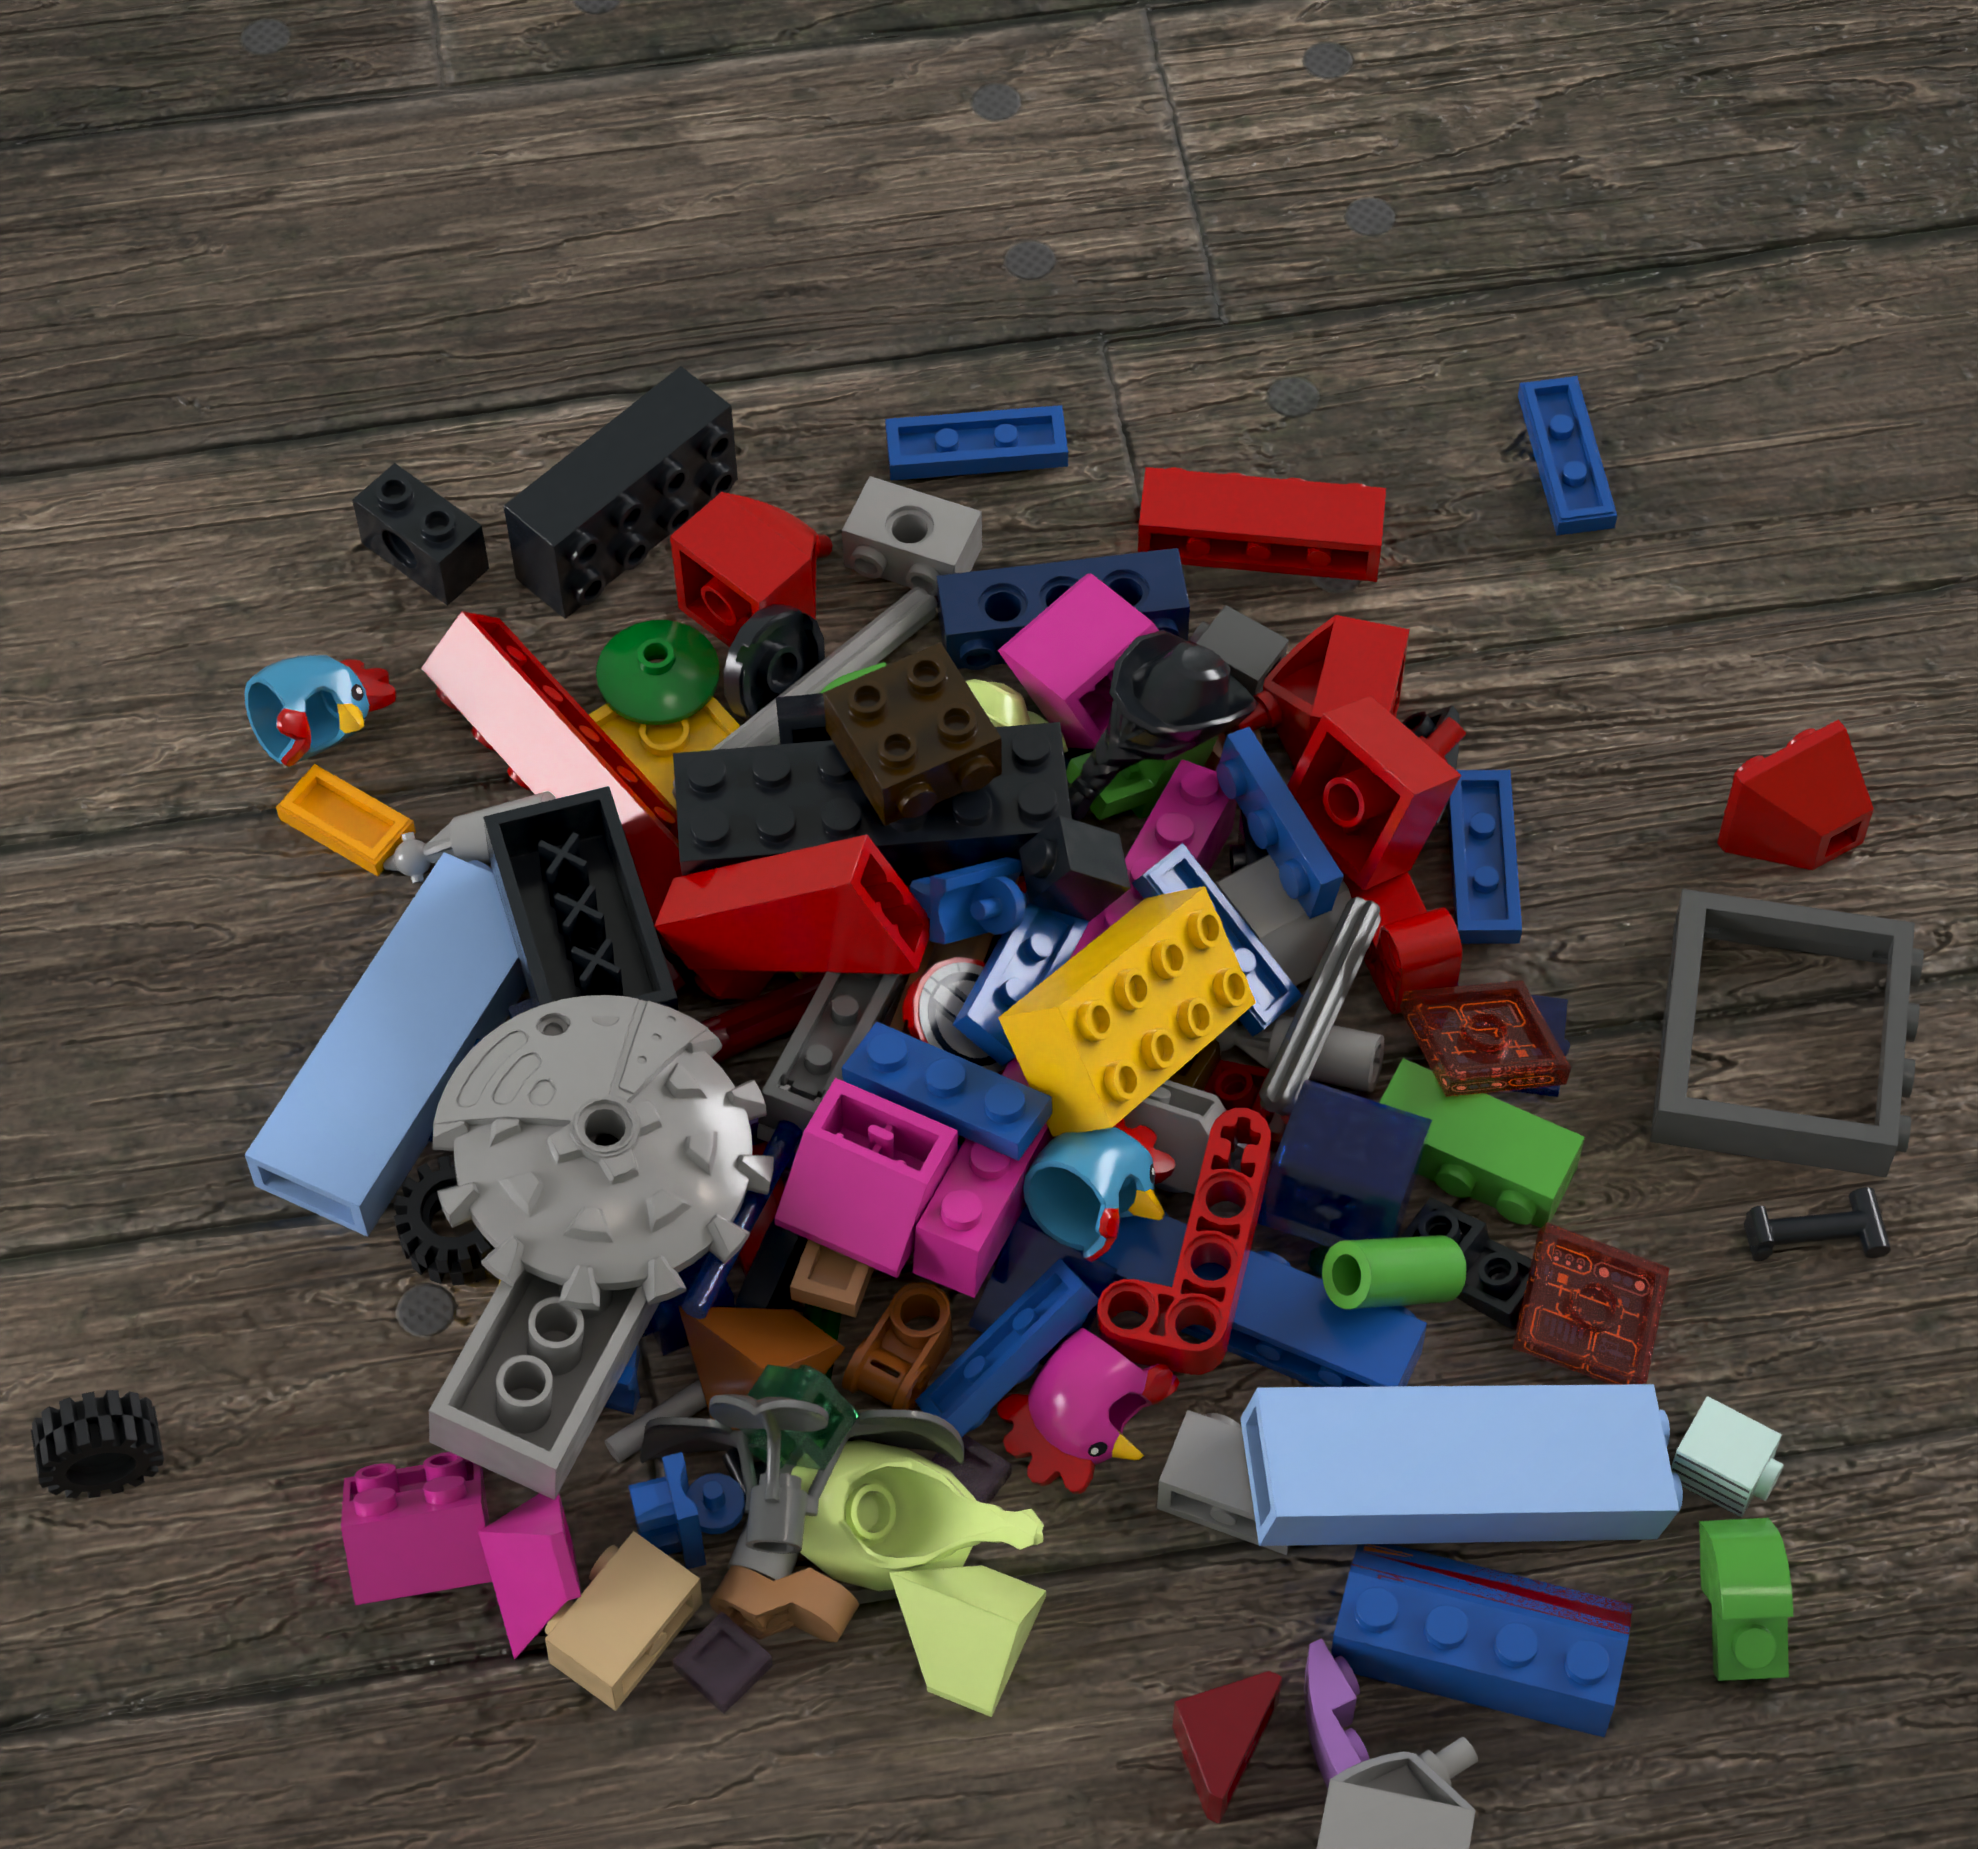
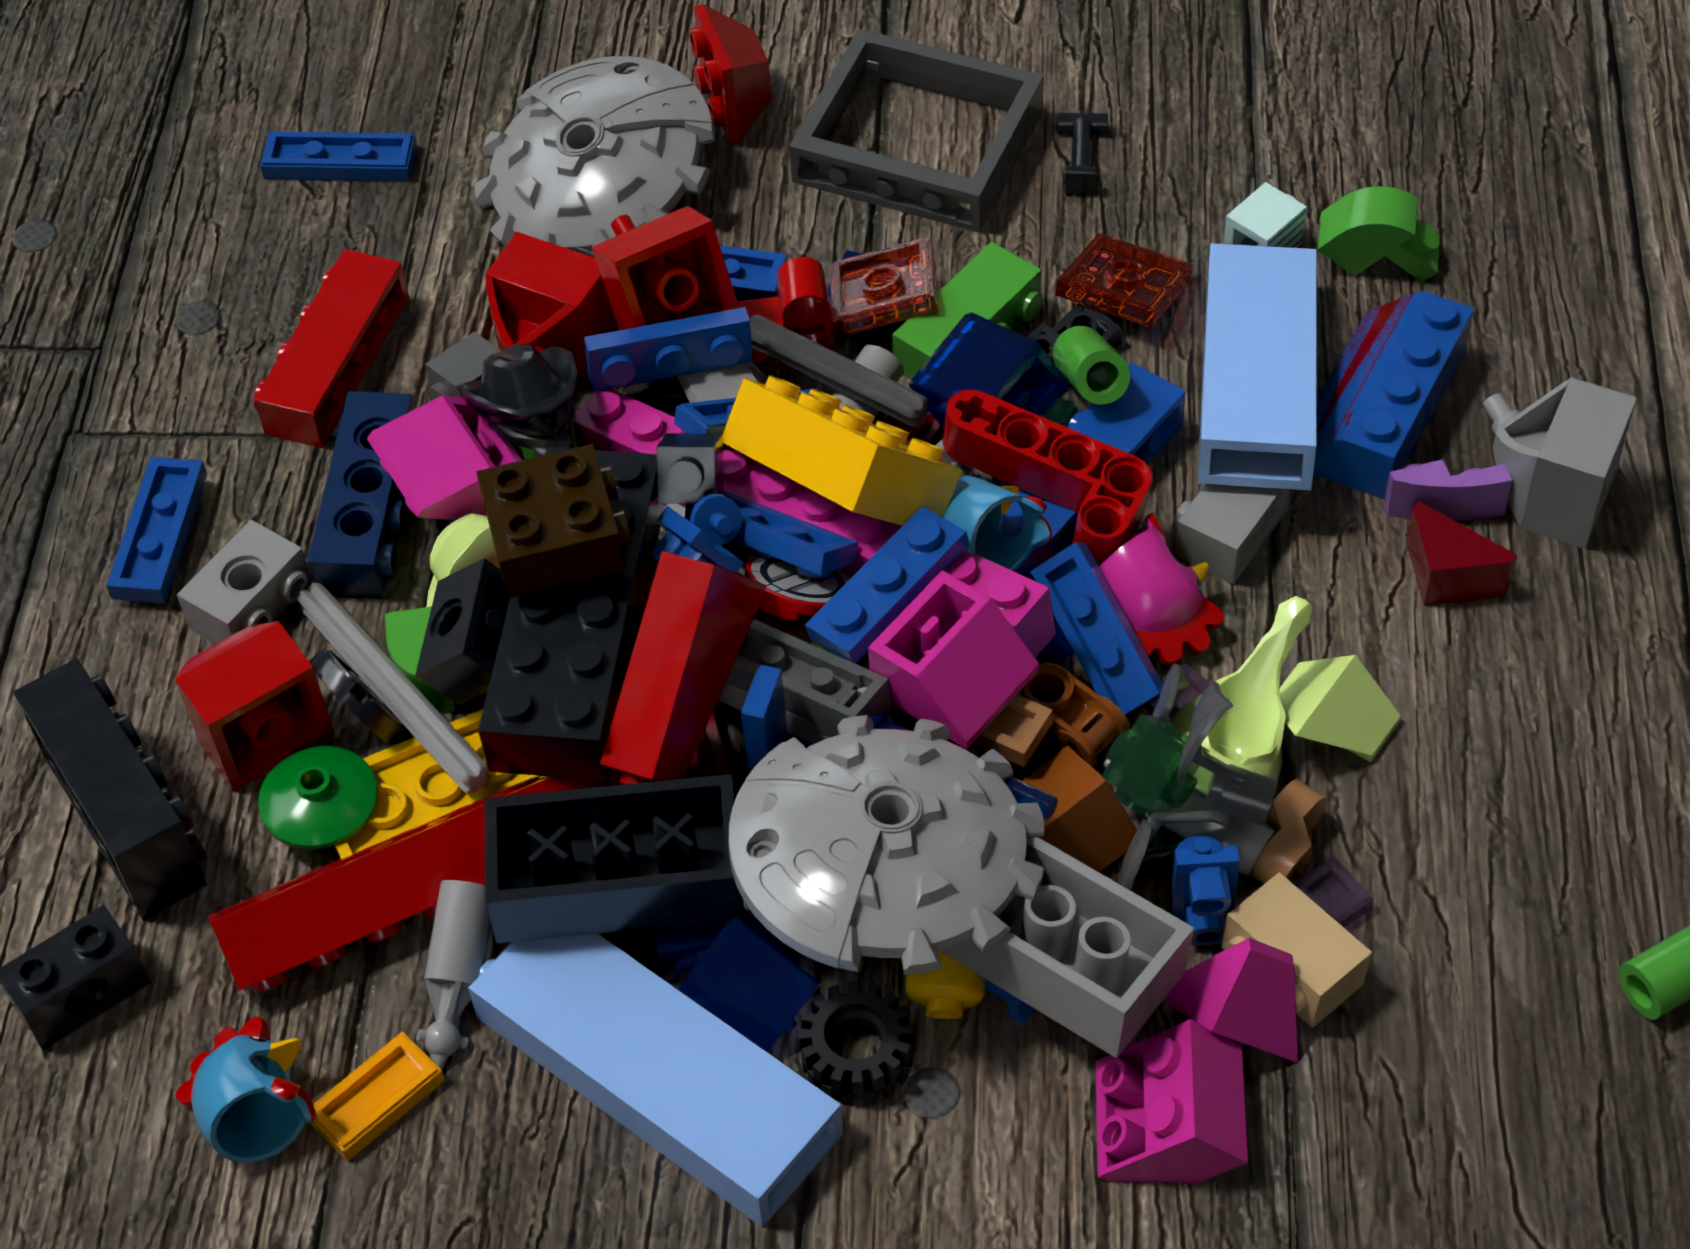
camera: 75 degrees left, 5 degrees down
none -> light grey piece [474,56,716,252]
none -> blue tile [741,665,788,775]

